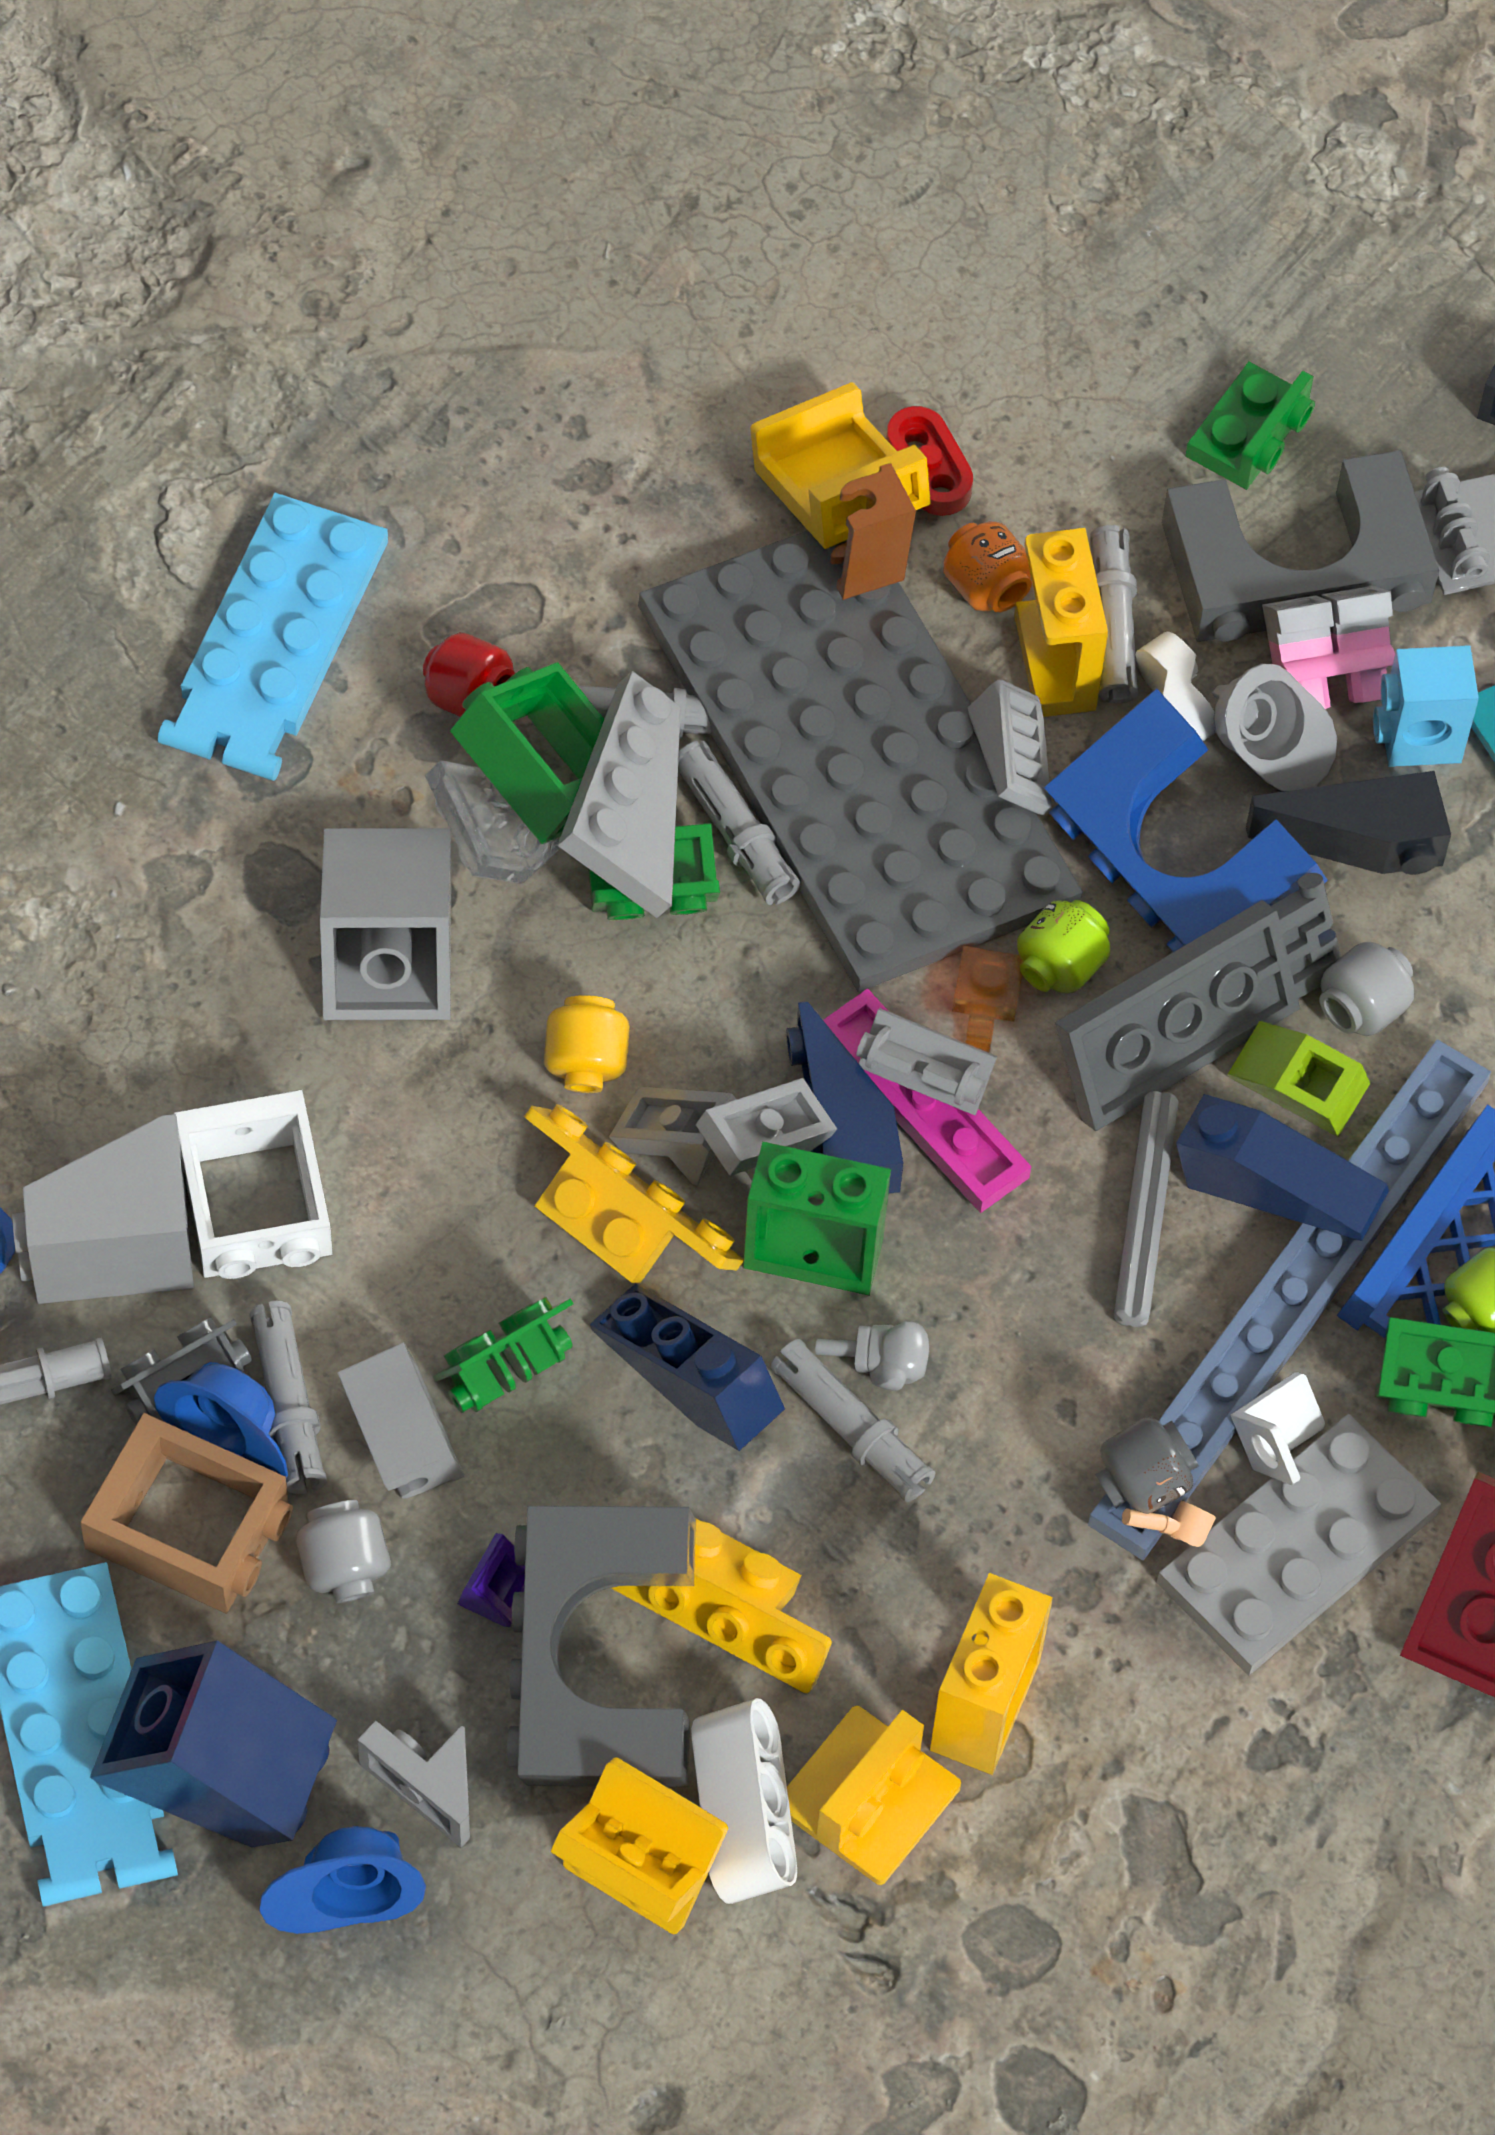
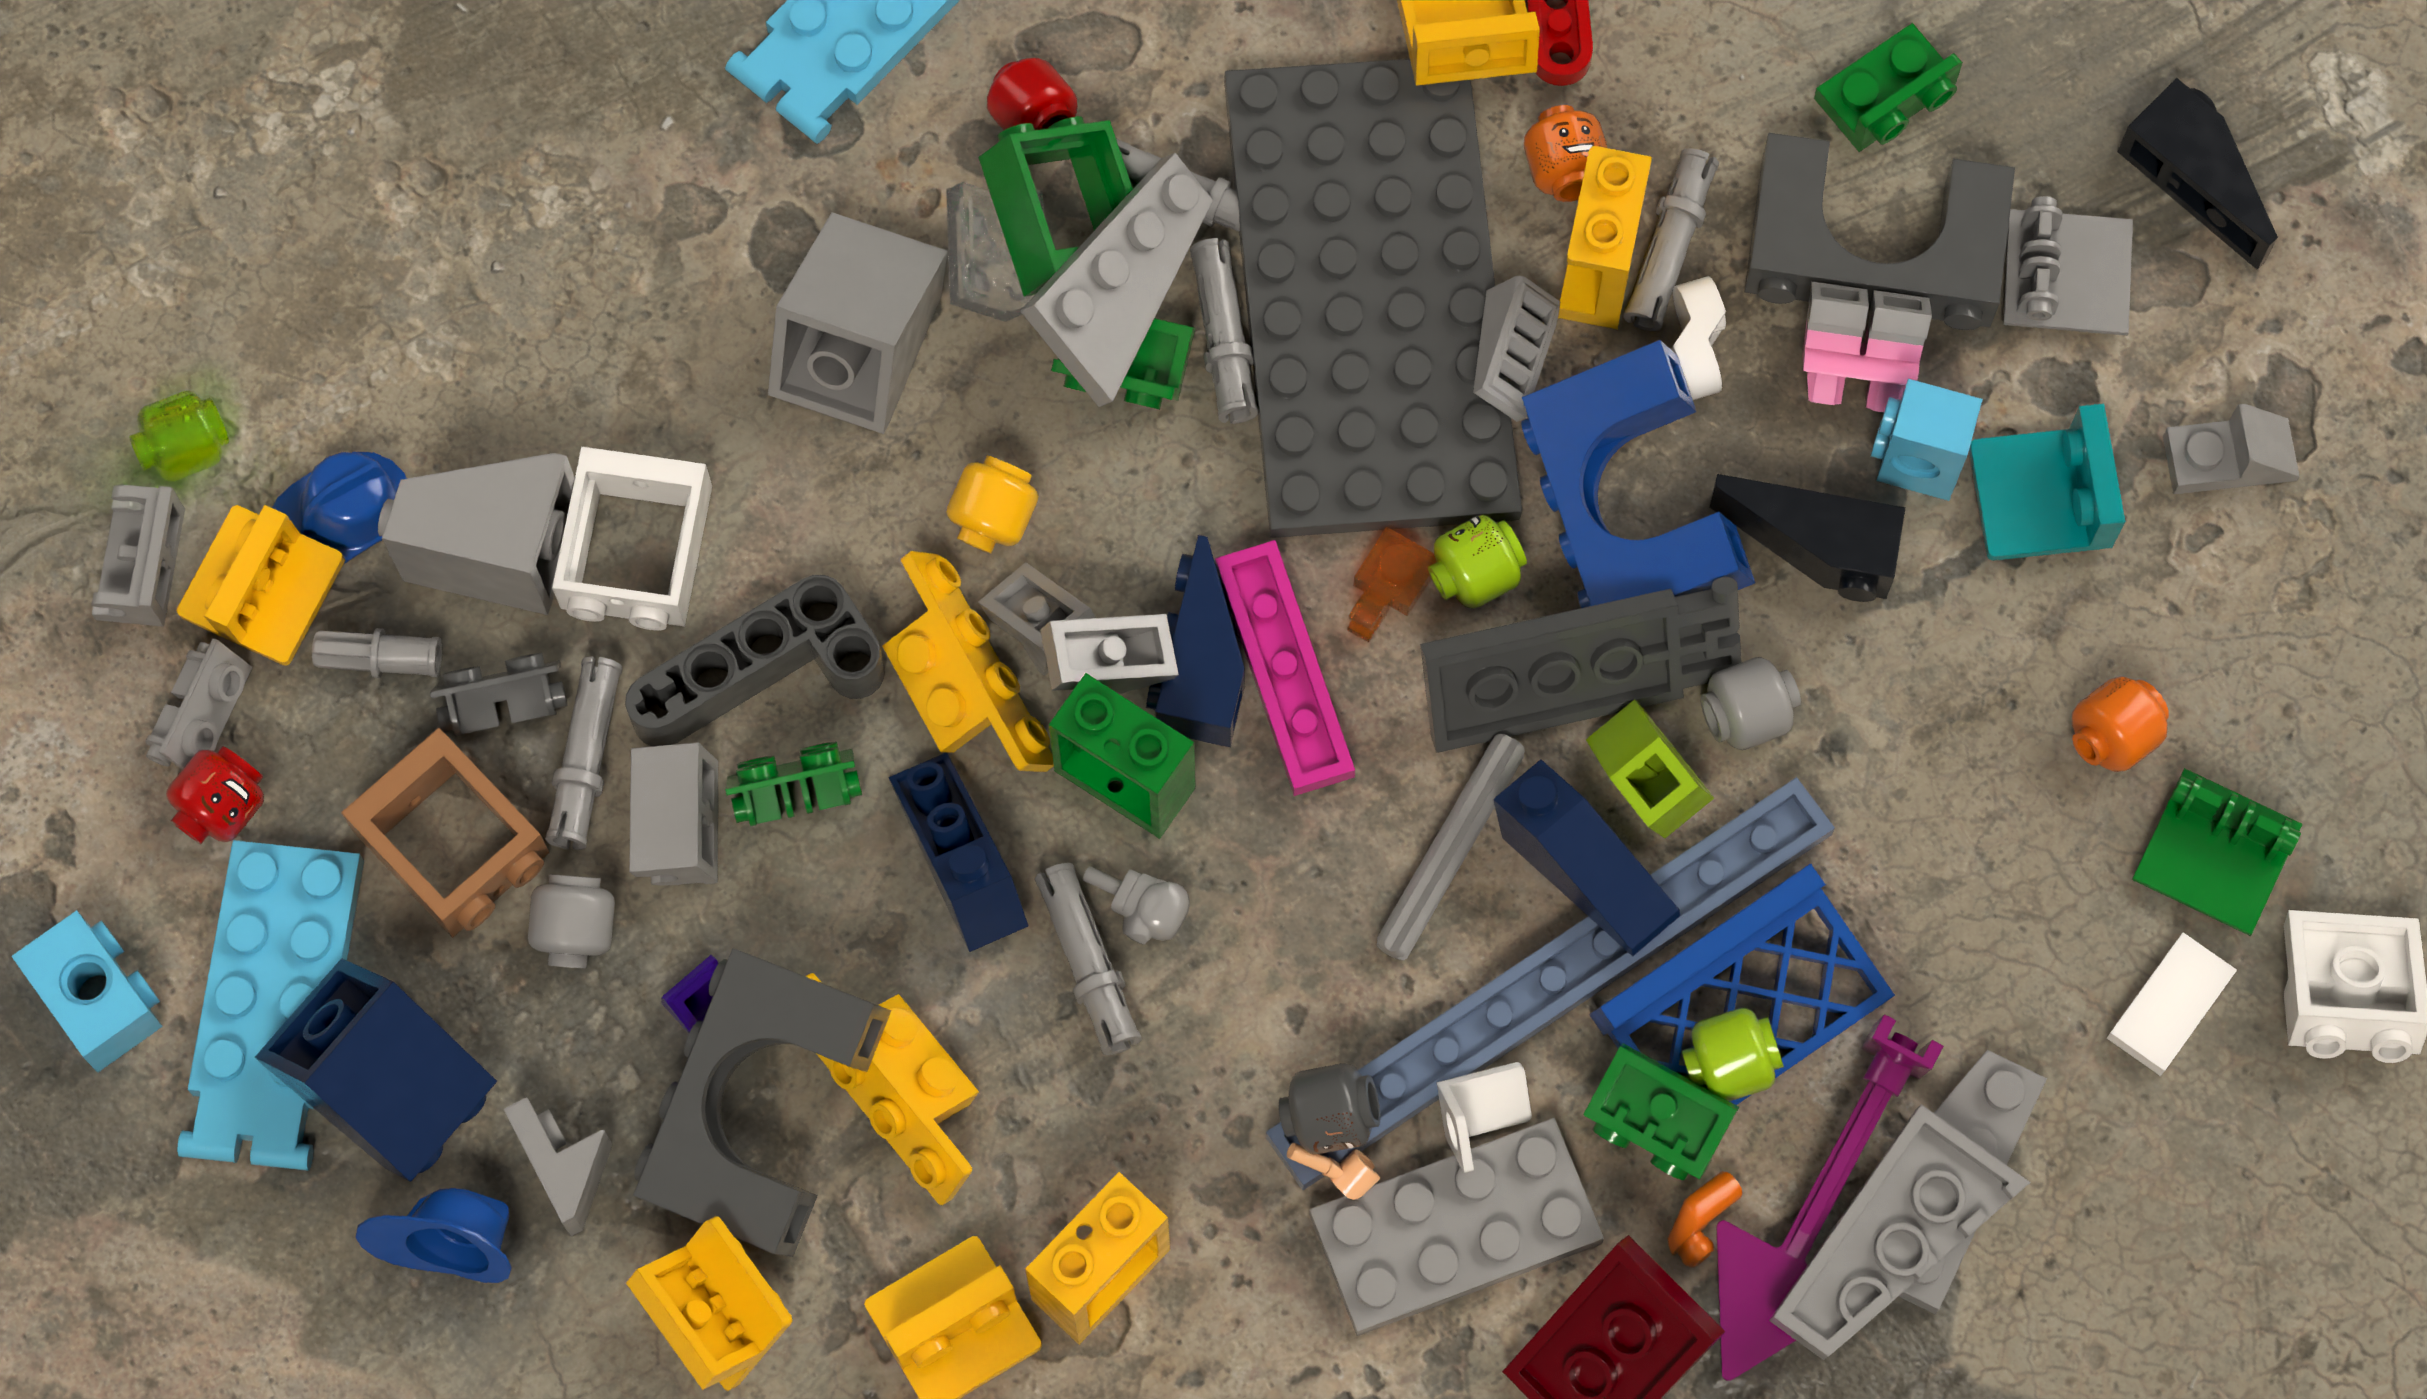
camera: 25 degrees right, 10 degrees up
blue piece [154,1362,288,1478] -> none
white beam [691,1698,797,1904] -> none
dark orange hinge [830,463,916,600] -> none
light grey hinge [856,1008,997,1115] -> none
light grey piece [1212,663,1337,791] -> none
none -> dark grey beam [625,575,885,746]

